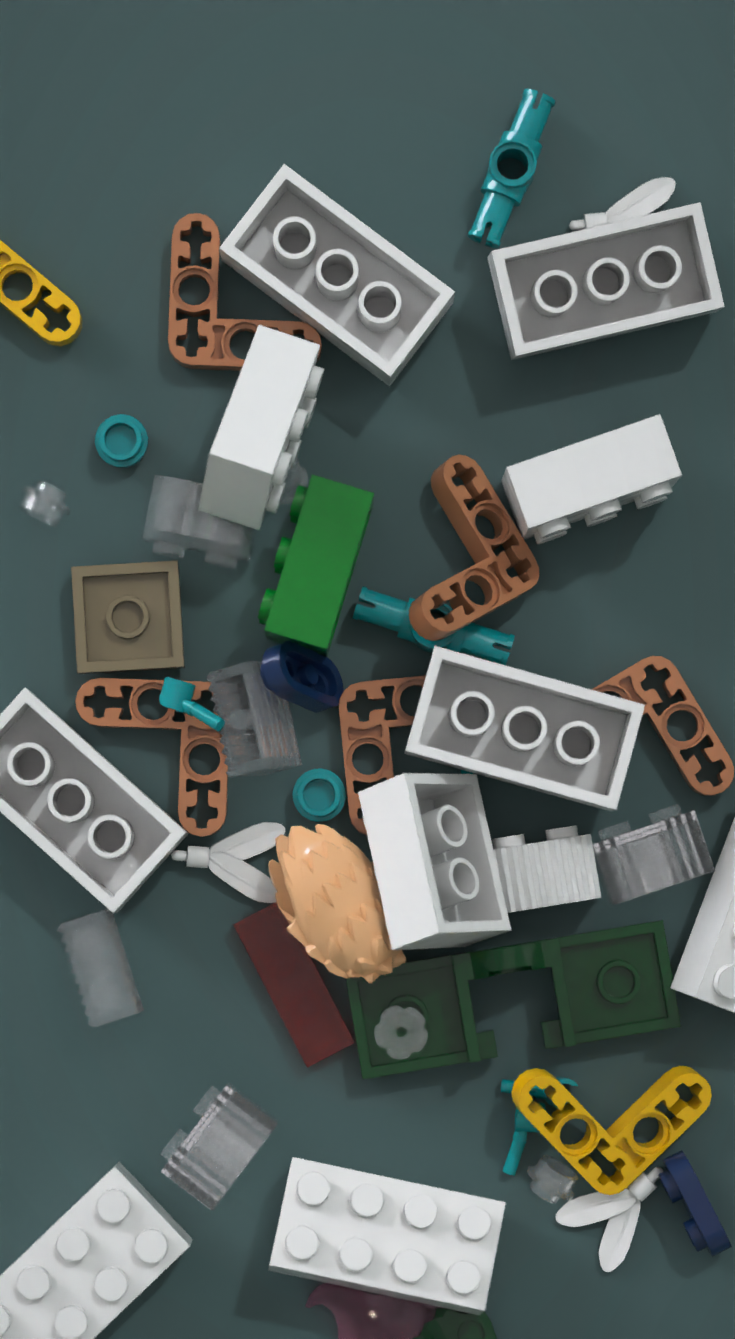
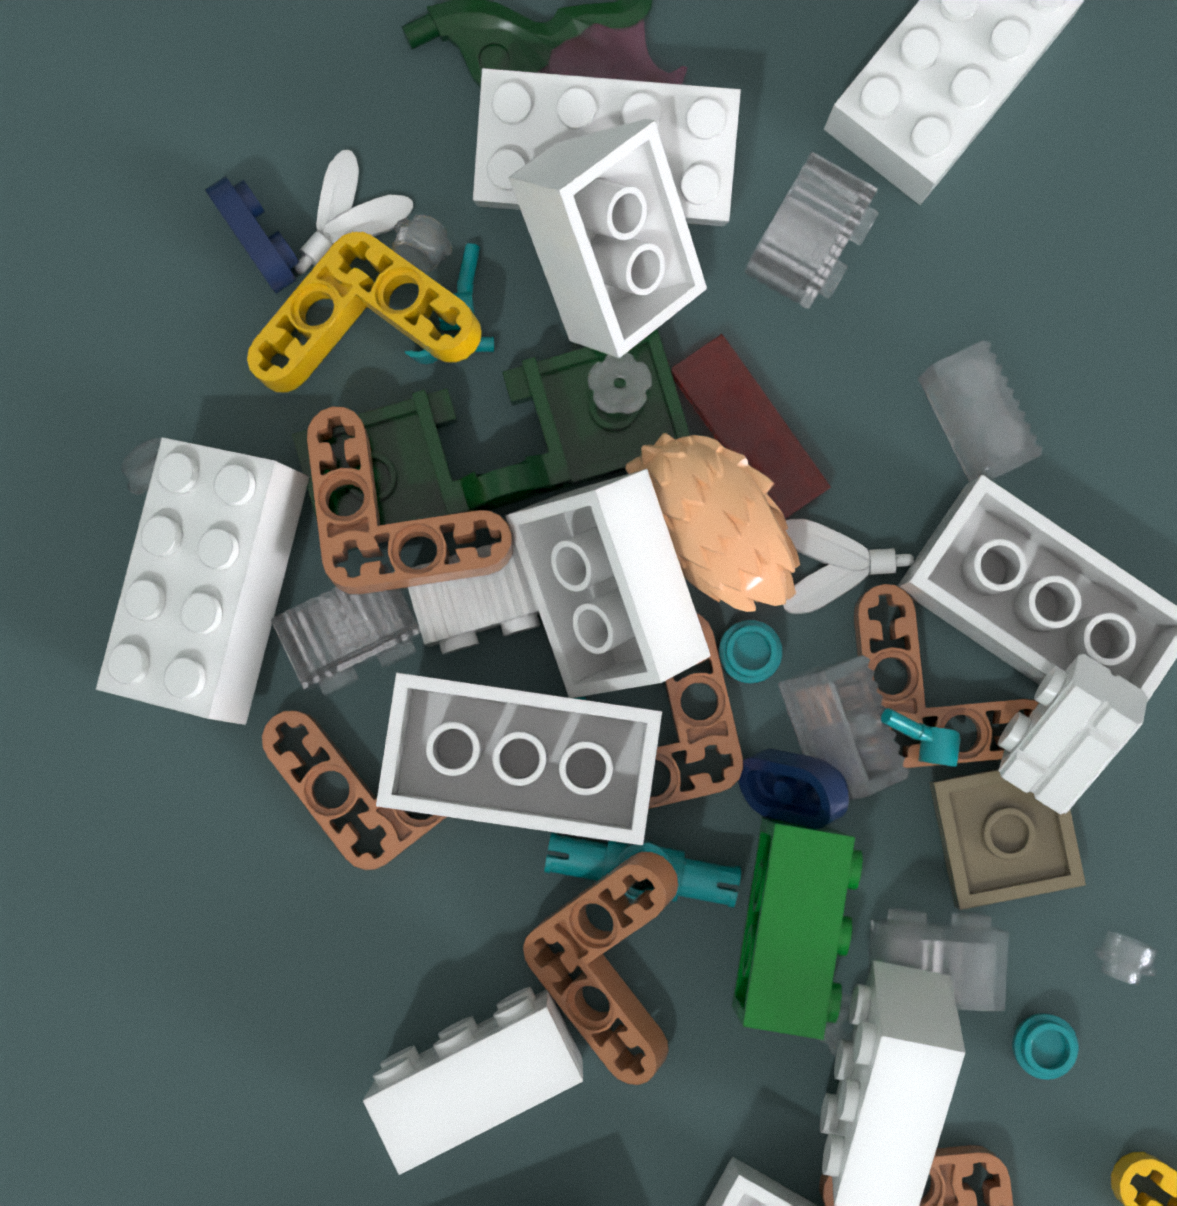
camera: 175 degrees right, 0 degrees up
none -> nougat beam [307,407,514,594]
none -> white slope [509,119,707,358]
none -> white brick [998,654,1148,815]

